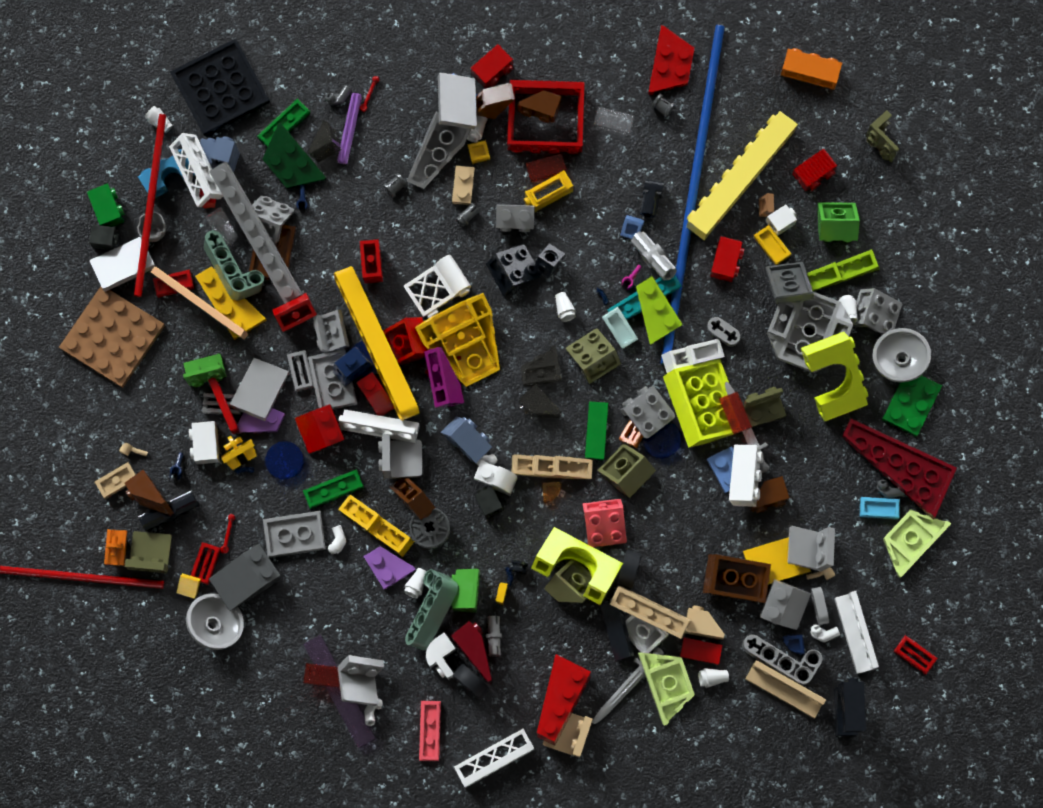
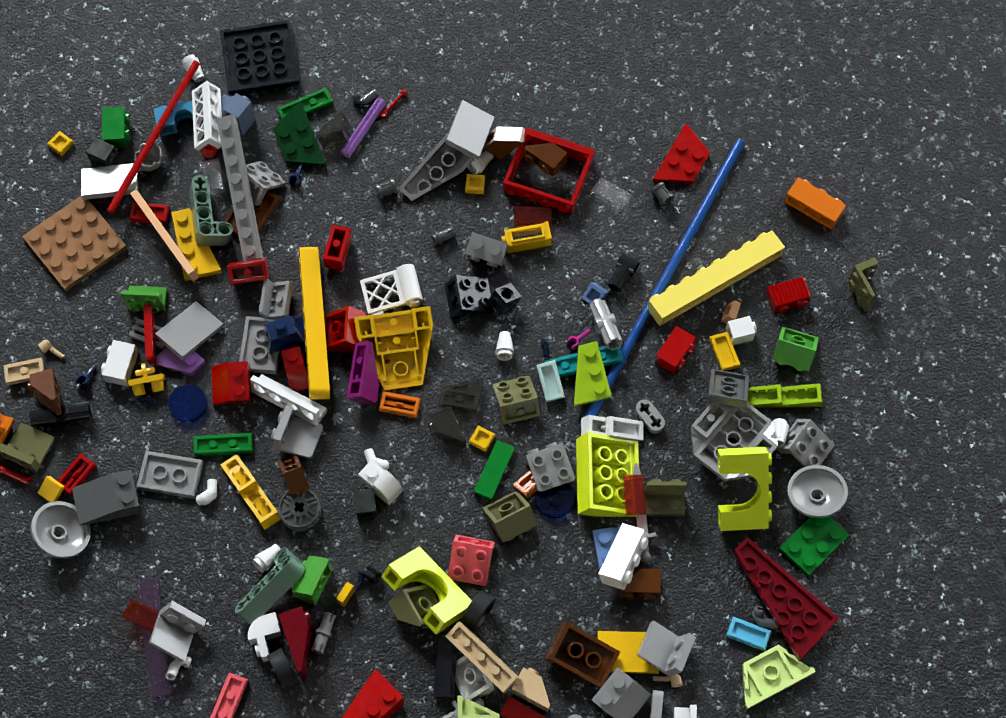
camera: 15 degrees right, 10 degrees down
red hinge [220,514,235,553] -> none
light grey tile [287,350,314,392] -> none
medium lavender wing [364,546,416,590] -> none
sand blue brick [441,416,492,463] -> none
tan plate [452,166,475,205] -> none
red brick [471,44,513,89] -> none
tan slope [511,454,593,479] -> none
clear orange tile [542,482,562,503] -> none
none -> yellow tile [47,131,74,156]
none -> orange tile [379,391,421,419]
none -> yellow tile [469,425,495,452]

